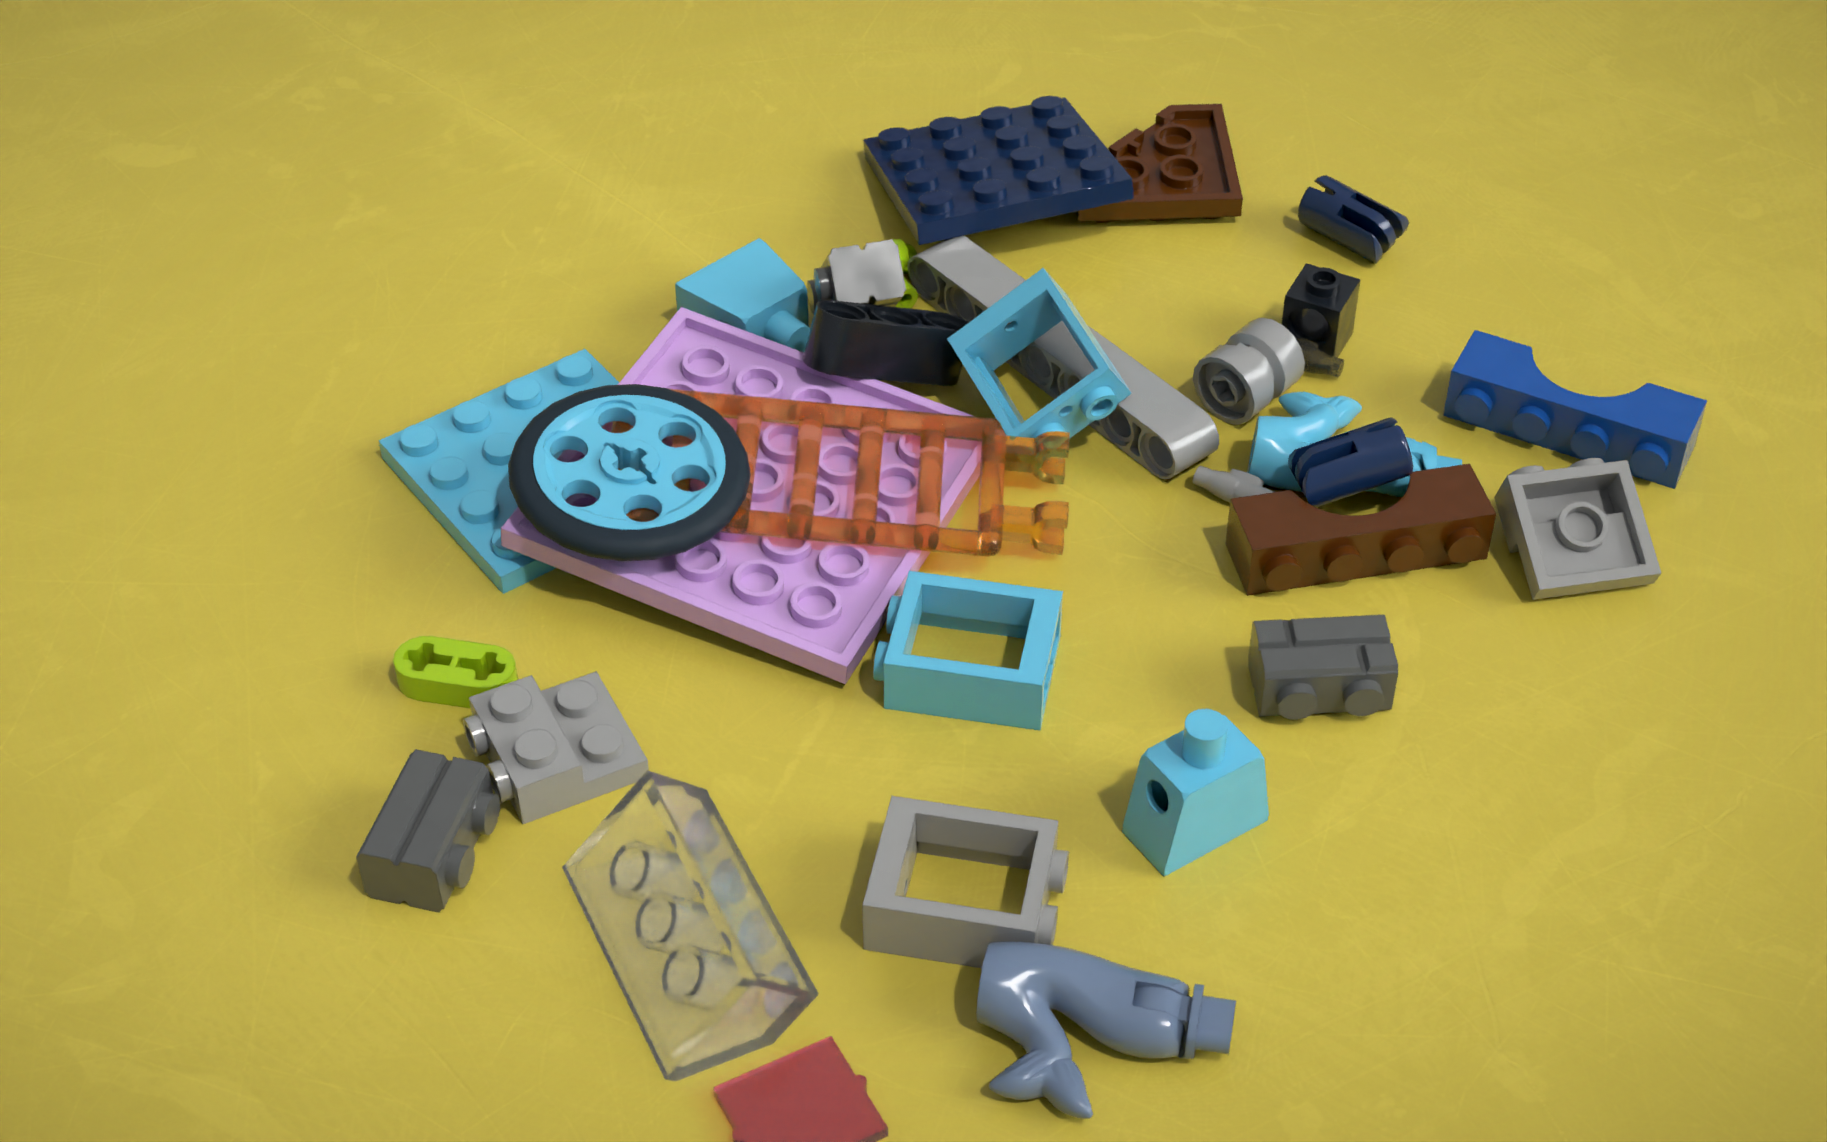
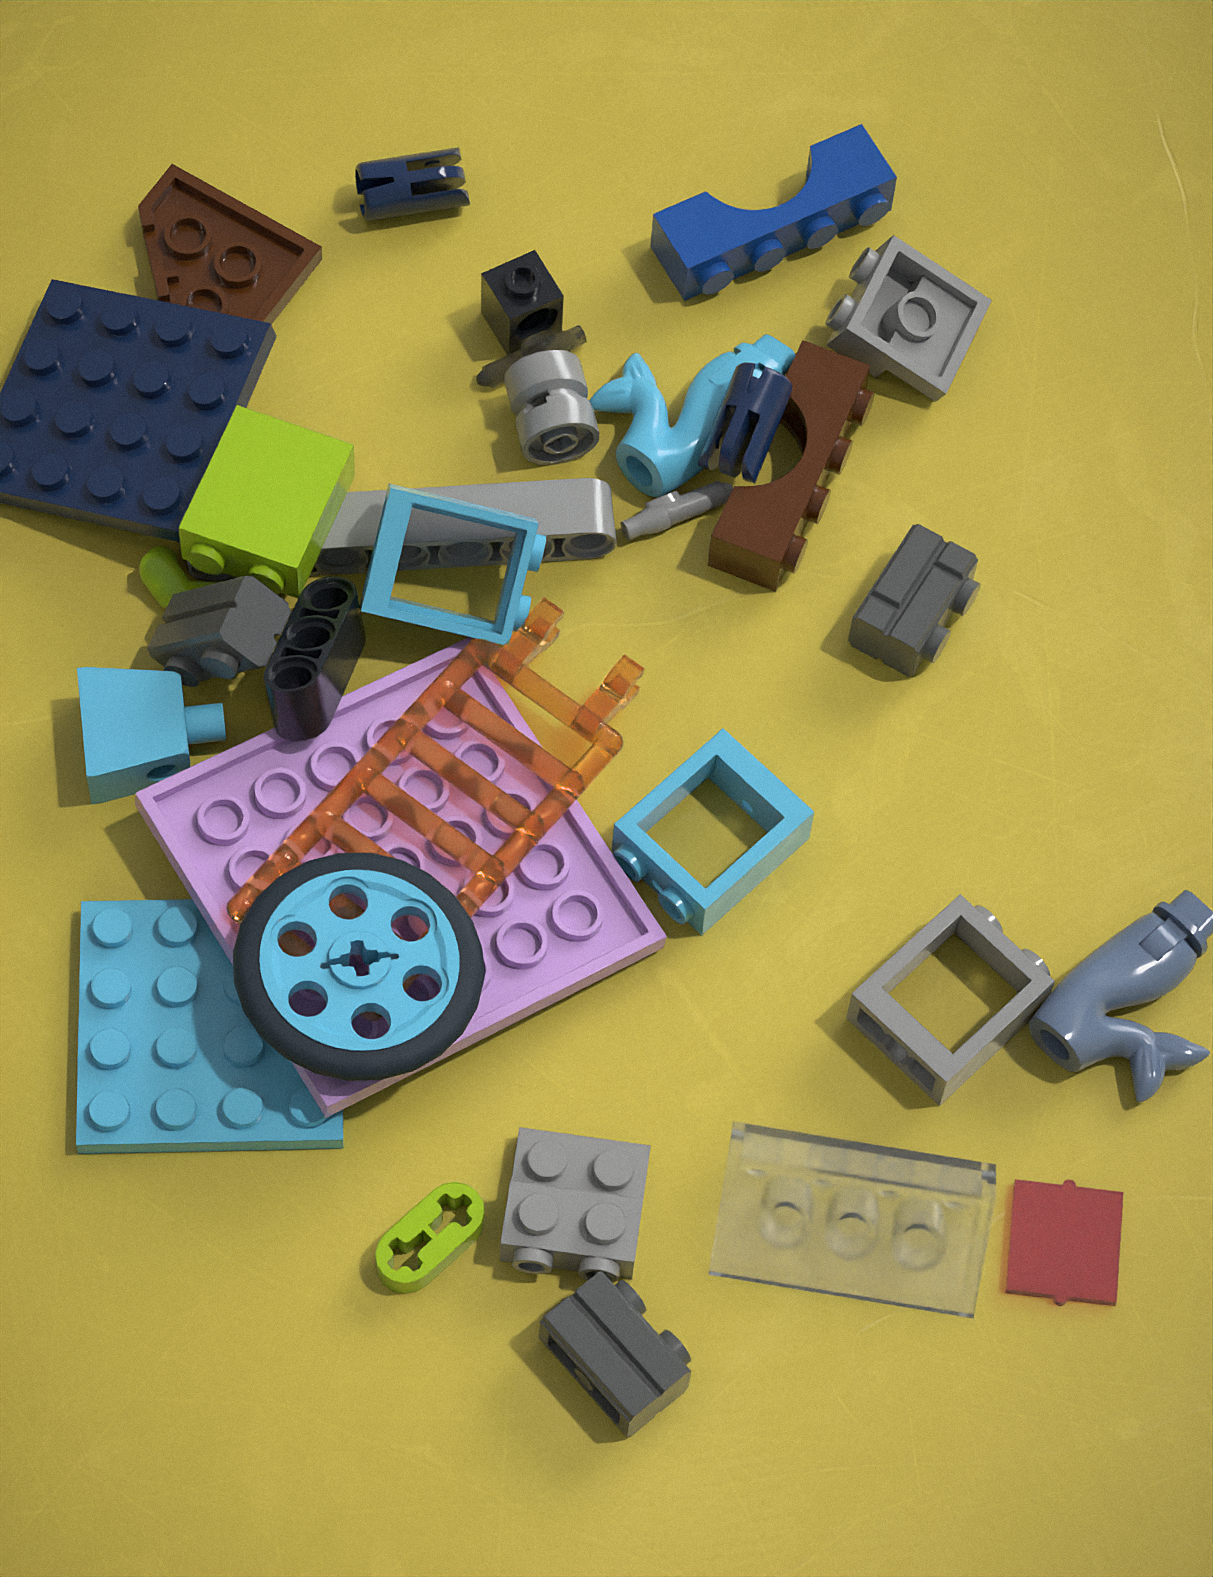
camera: 60 degrees left, 20 degrees up
medium azure torso [1122,709,1269,877] -> none
none -> lime brick [179,405,355,598]

